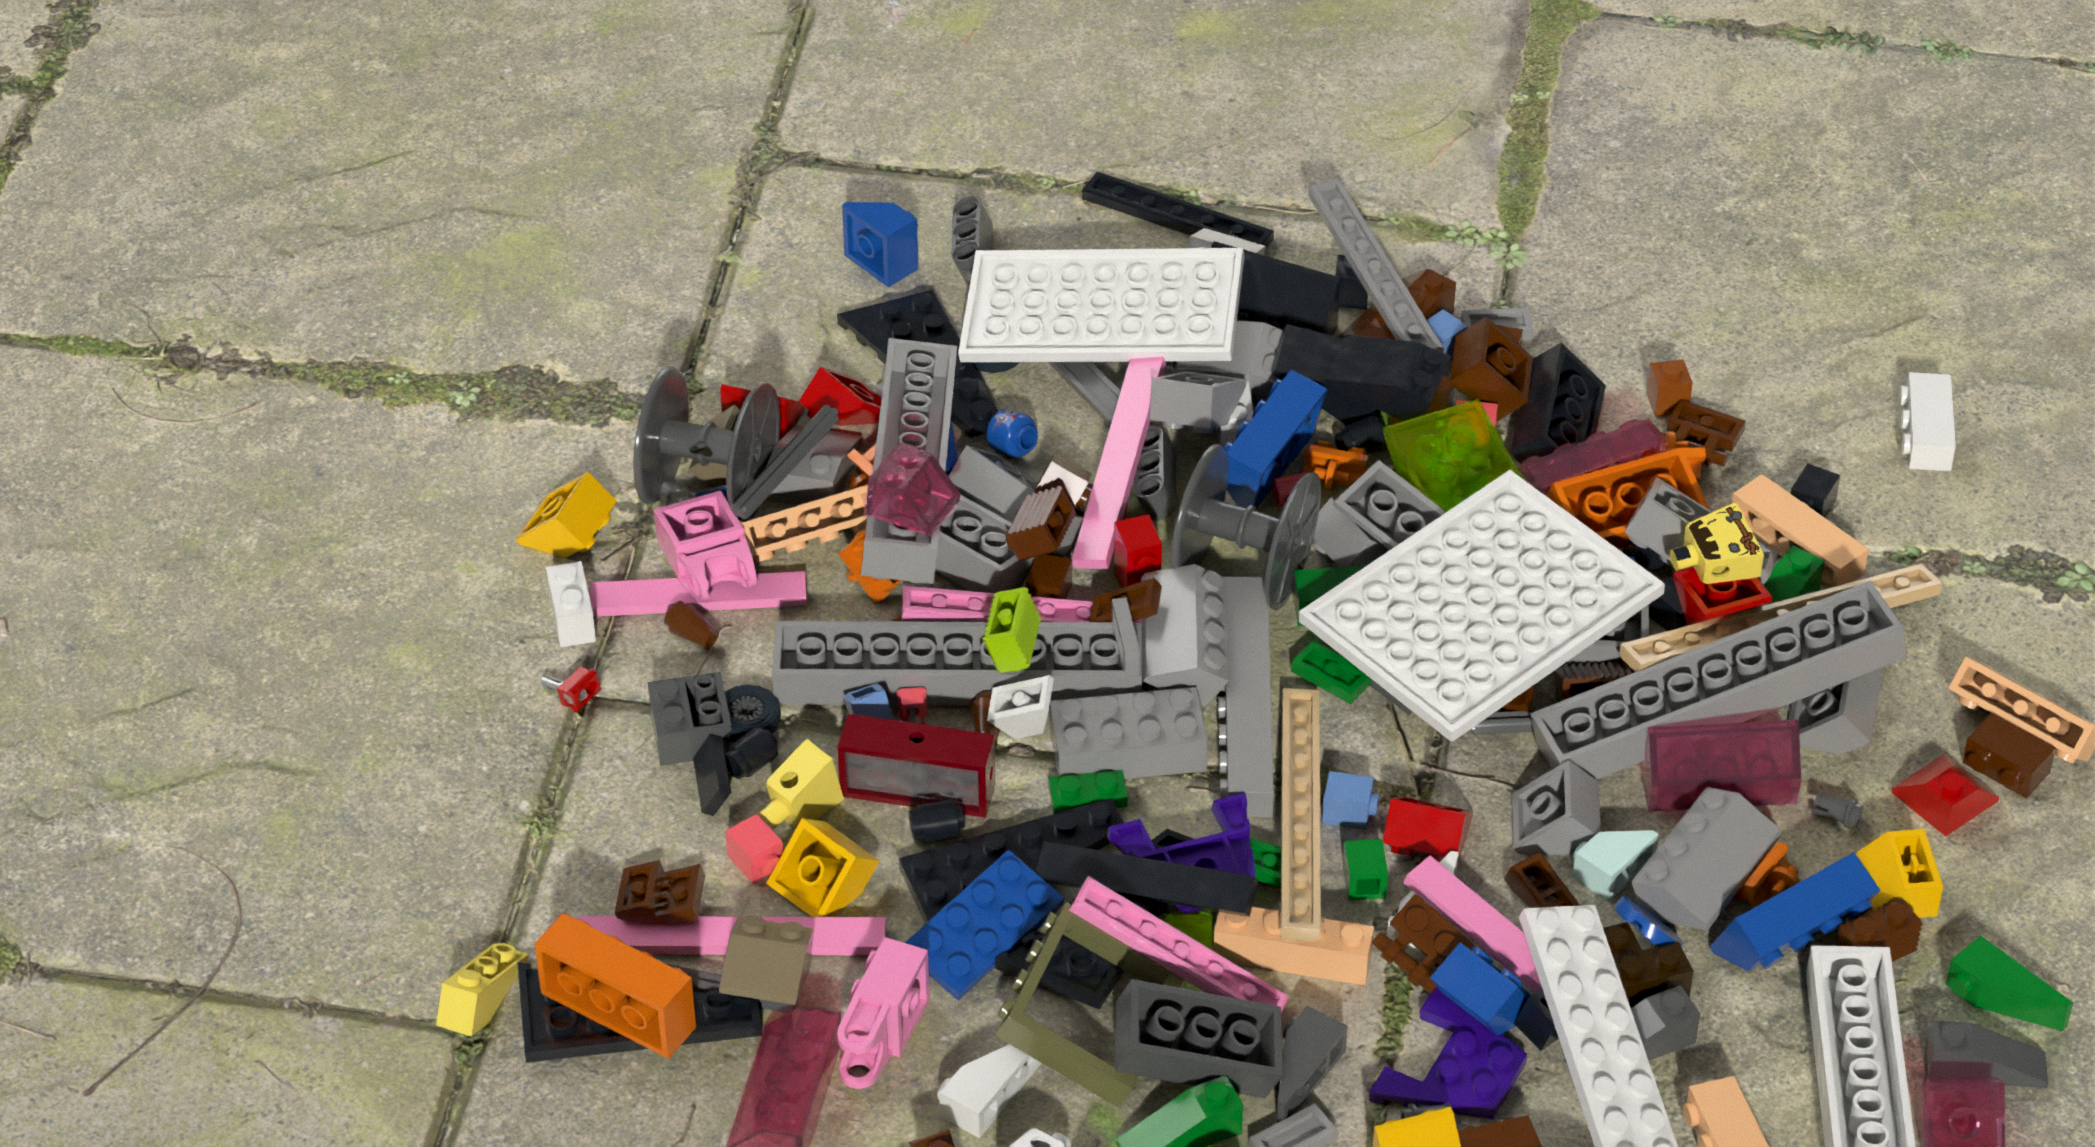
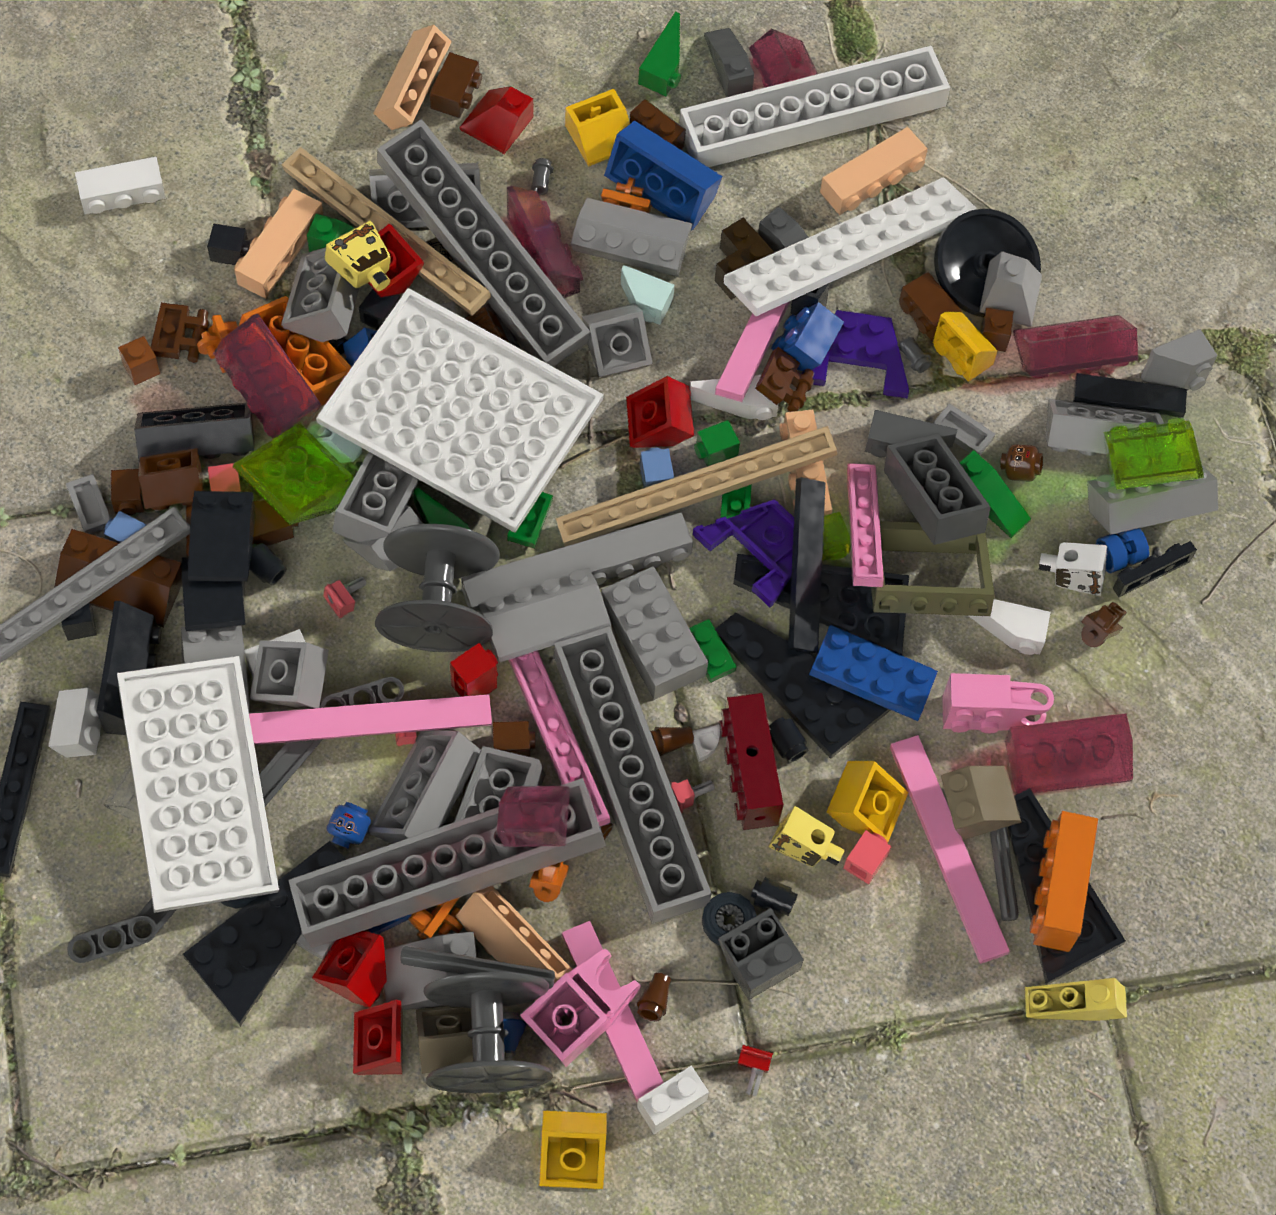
camera: 115 degrees left, 20 degrees up
reddish brown slope [614,860,705,924] -> none
black tile [693,734,731,816] -> none
blue slope [842,202,919,287] -> none
medium blue brick [843,683,894,720] -> none
lime brick [982,587,1041,673] -> none
white slope [987,675,1054,739] -> none
reddish brown brick [1006,485,1076,561] -> none
brick [1034,453,1093,508] -> none
reddish brown plate [1089,578,1162,622] -> none
light grey tile [1112,597,1140,677] -> none
blue slope [1224,370,1327,509] -> none
orange hips [1303,440,1369,491] -> none
reddish brown slope [1504,852,1581,908] -> none
blue tile [1614,895,1684,947] -> none

